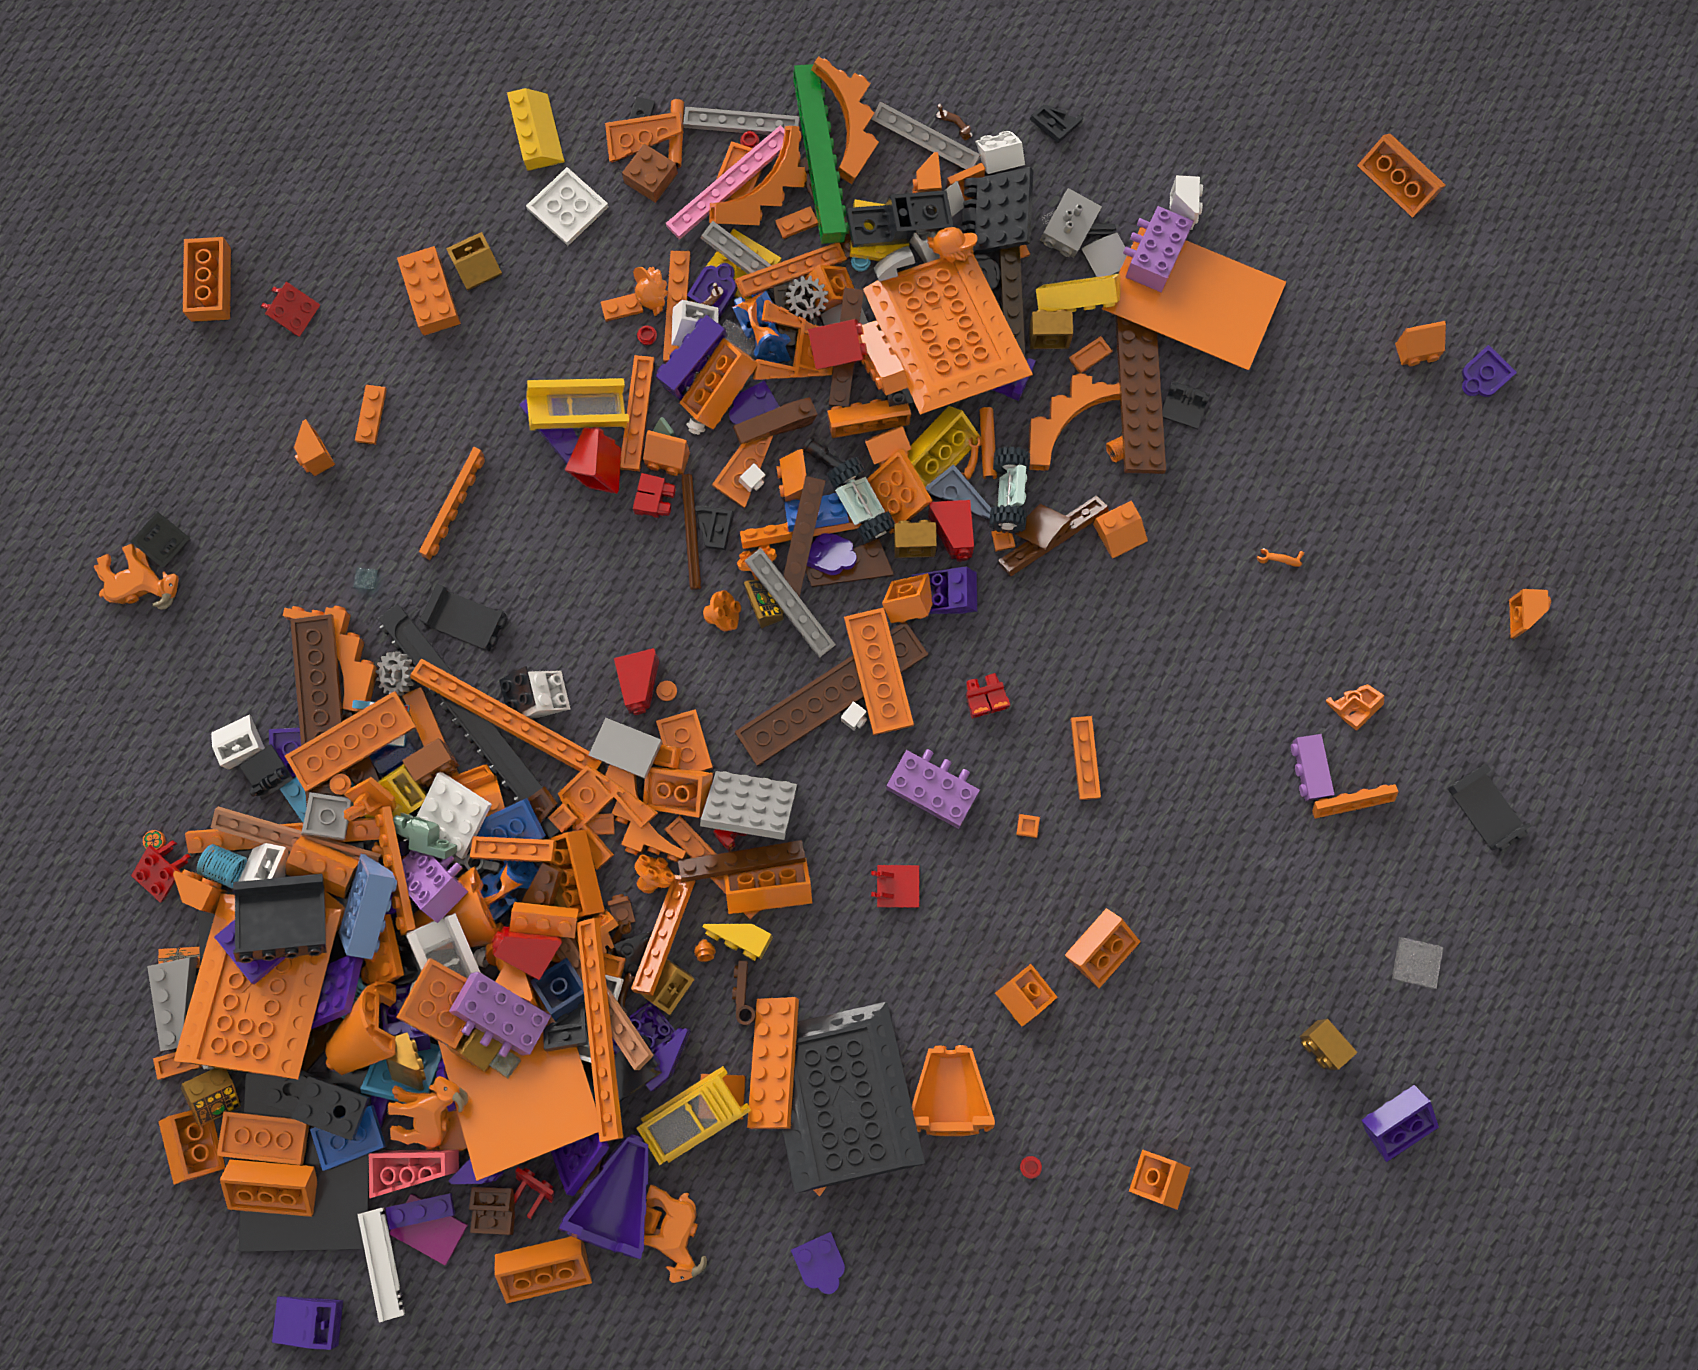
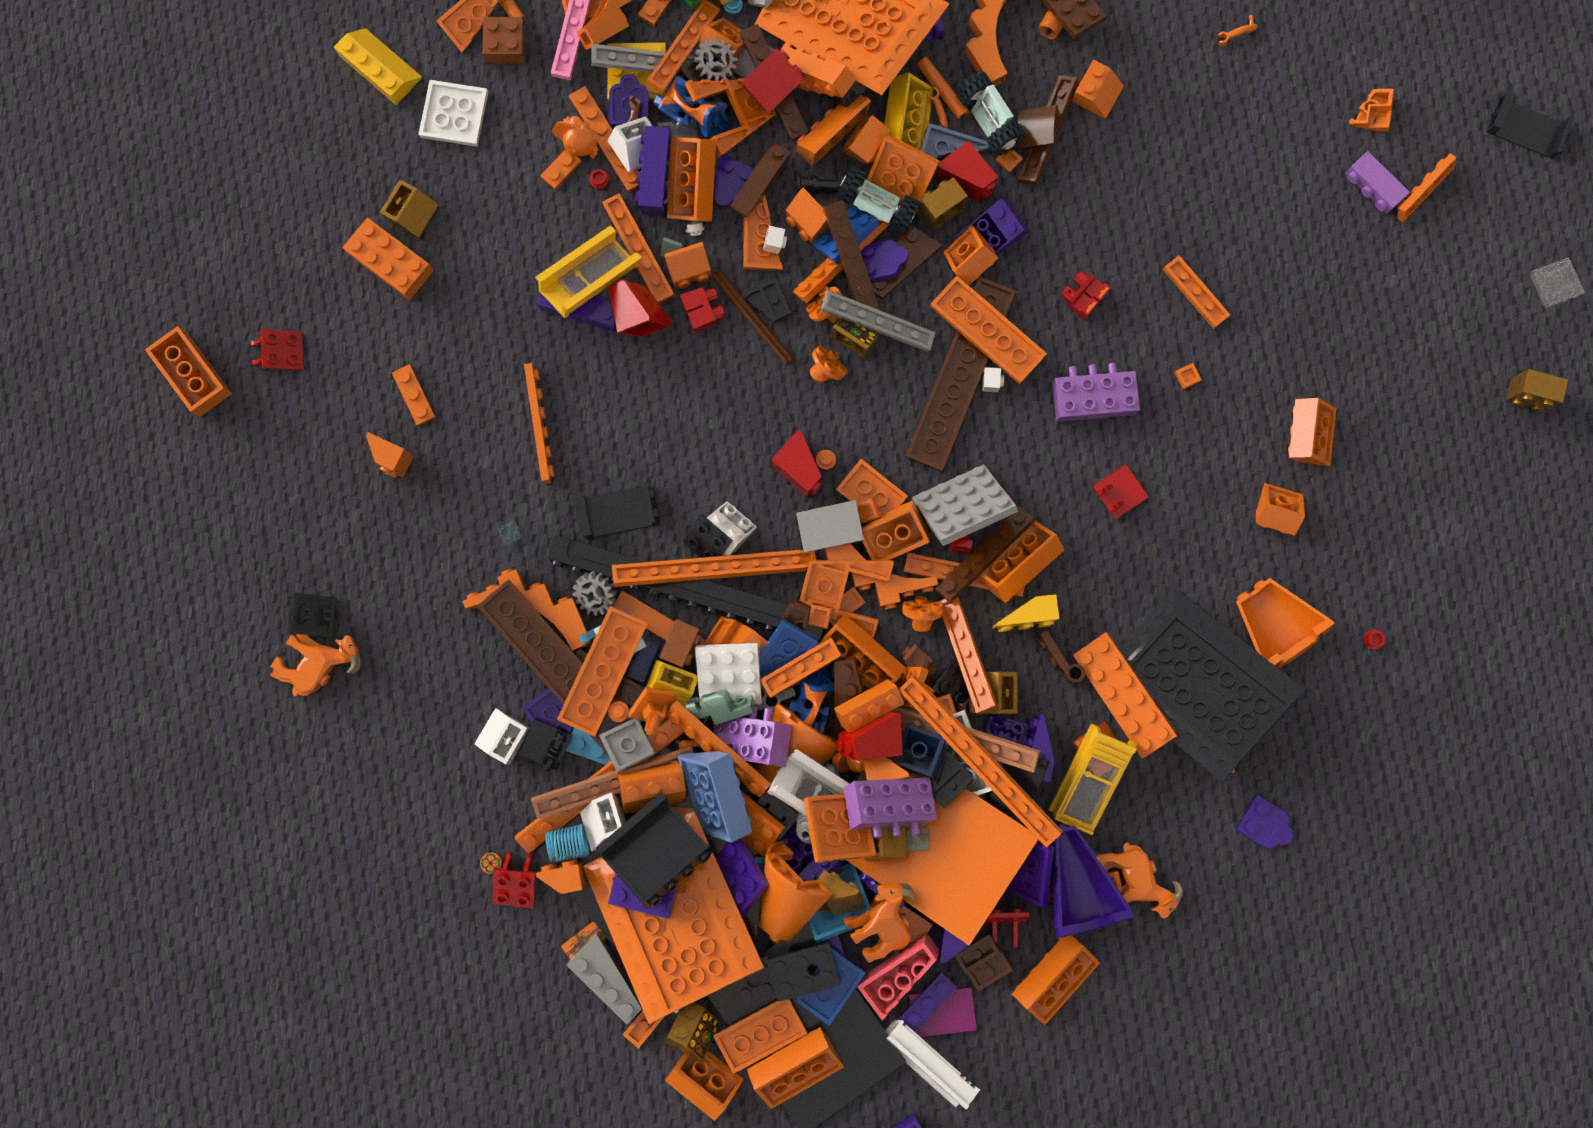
camera: 35 degrees left, 5 degrees up
orange plate [694,939,716,962] -> none
orange slope [1129,1150,1191,1210] -> none

